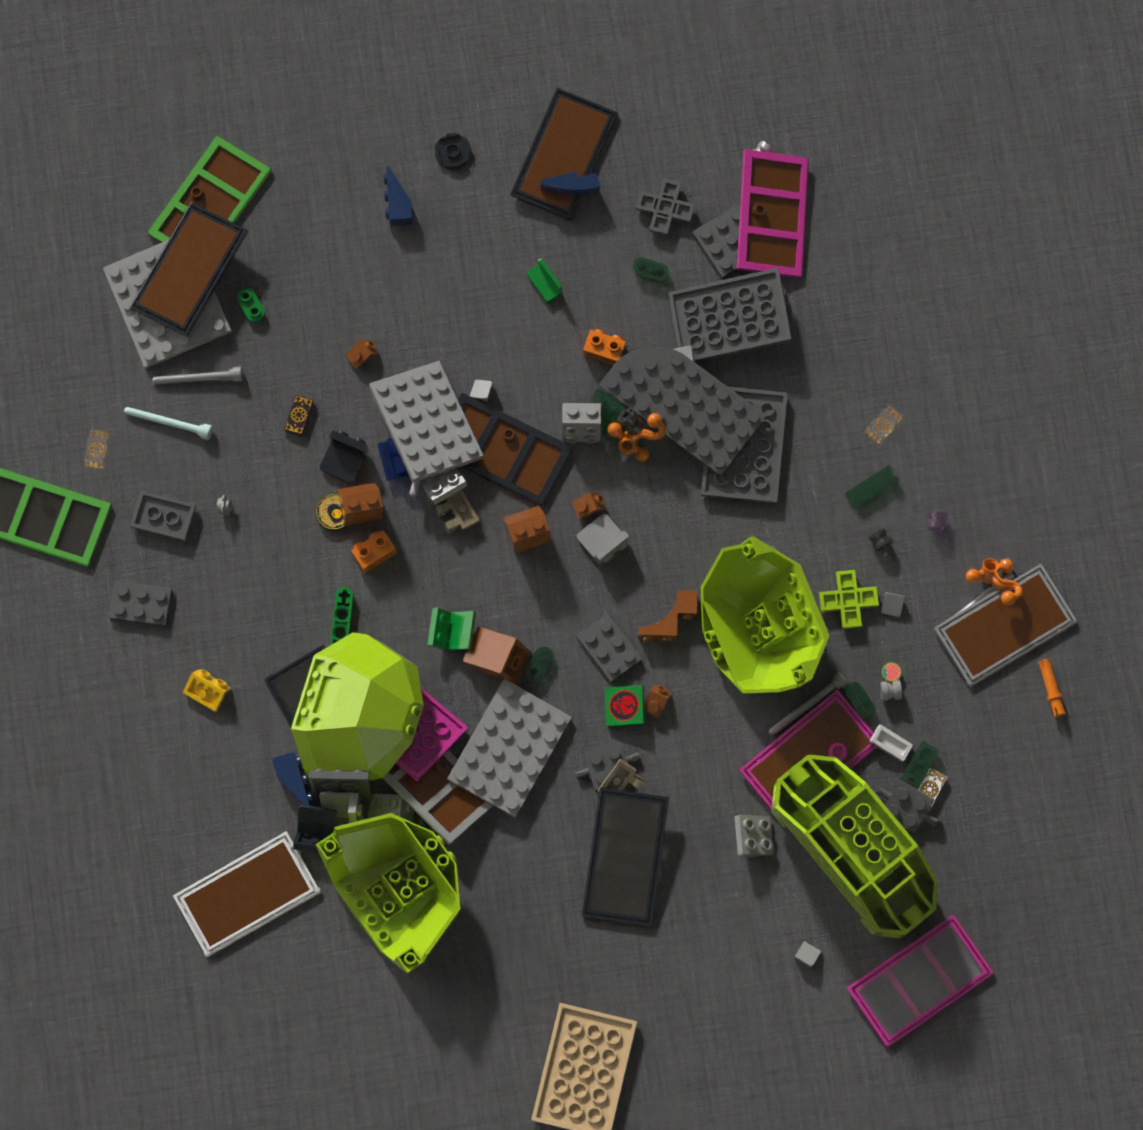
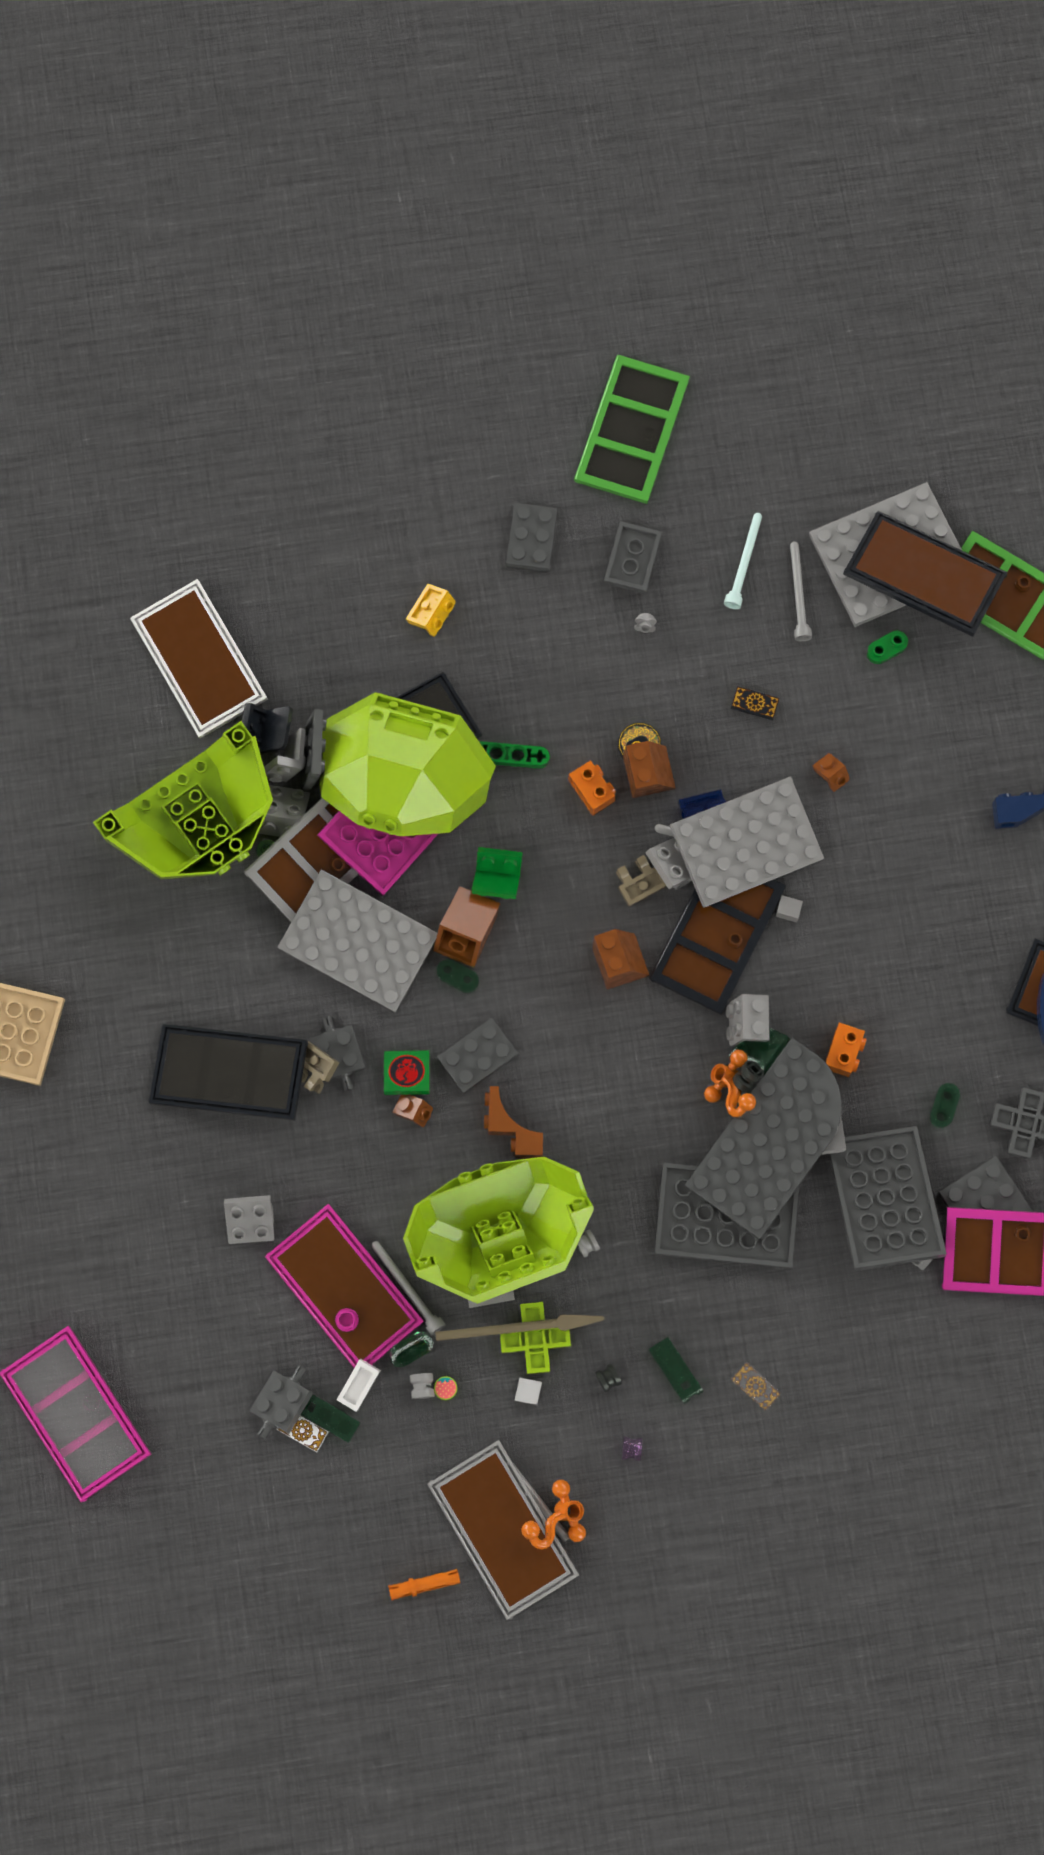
camera: 85 degrees right, 0 degrees up
clear tile [83,428,110,469] -> none
dark blue slope [272,752,314,806] -> none
black bracket [320,430,369,483] -> none
green panel [526,258,563,304] -> none
dark orange bracket [572,492,606,520] -> none
light grey bracket [577,514,629,565] -> none
lime piece [771,755,938,939] -> none
light grey slope [794,941,821,968] -> none
none -> dark tan piece [435,1314,604,1341]

